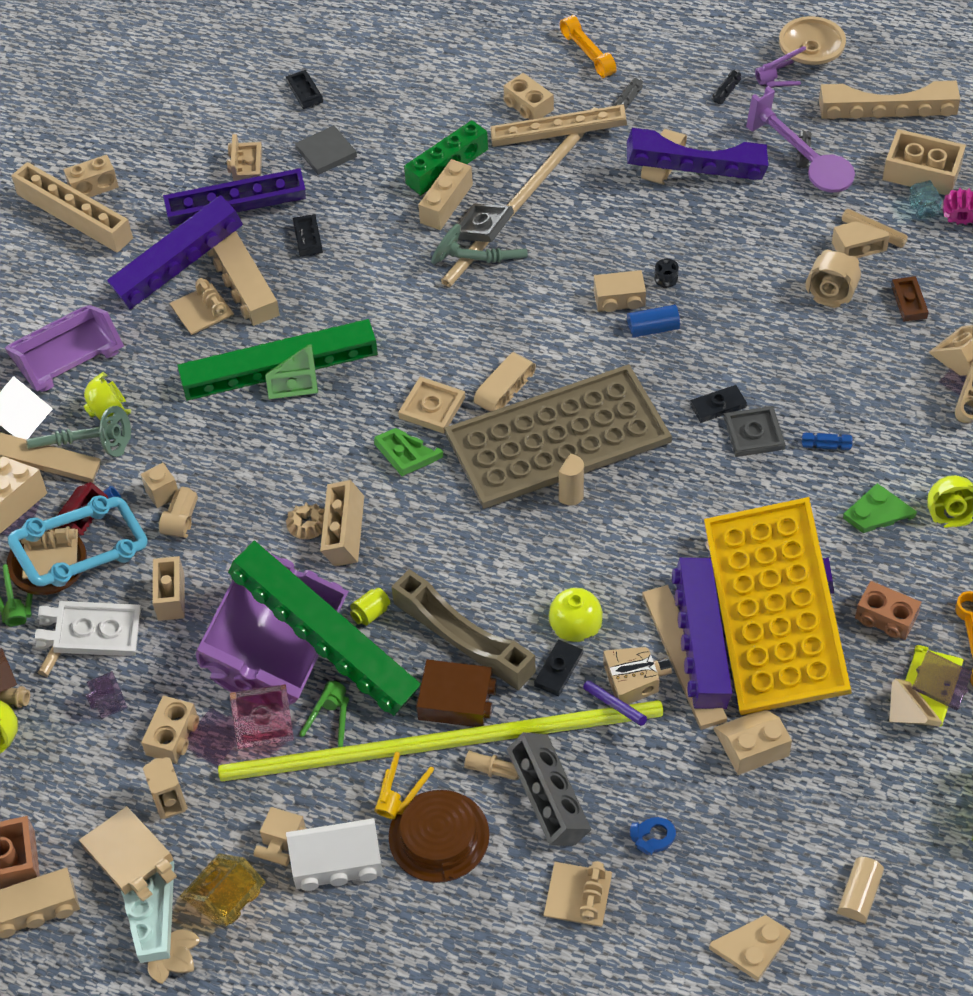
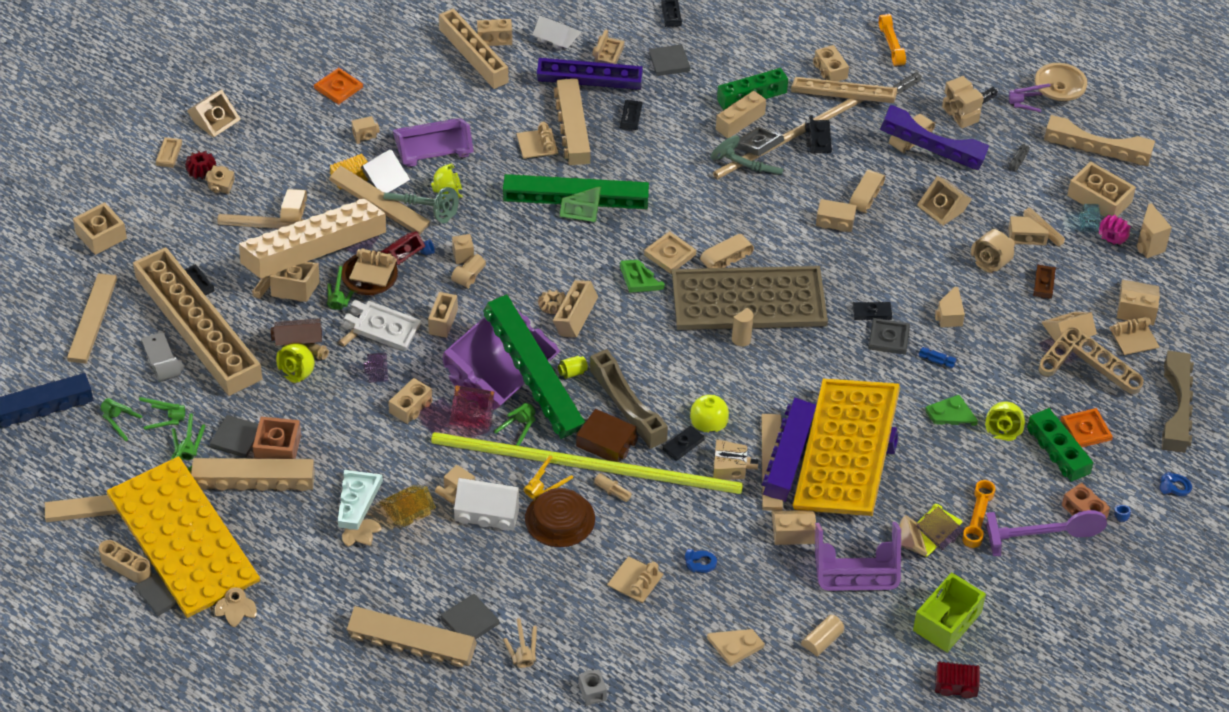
camera: 15 degrees right, 5 degrees down
medium azure bar [8,496,148,587] -> none
tan tile [79,806,177,901] -> none
dark purple brick [107,195,243,310] -> none
tan brick [143,757,188,819] -> none
dark grey brick [507,732,592,846] -> none
dark purple bar [583,680,647,726] -> none
blue brick [627,304,680,338] -> none
black wheel [654,258,679,288] -> none
medium lavender piece [746,86,855,193] -> none
nougat brick [855,581,922,640] -> none
none -> white slope [533,16,581,50]
none -> black bracket [805,115,832,153]
none -> medium lavender windscreen [815,522,901,591]
none -> tan beam [849,169,885,213]
none -> tan slope [917,176,972,226]
none -> tan slope [935,287,965,327]
none -> tan brick [942,76,984,128]

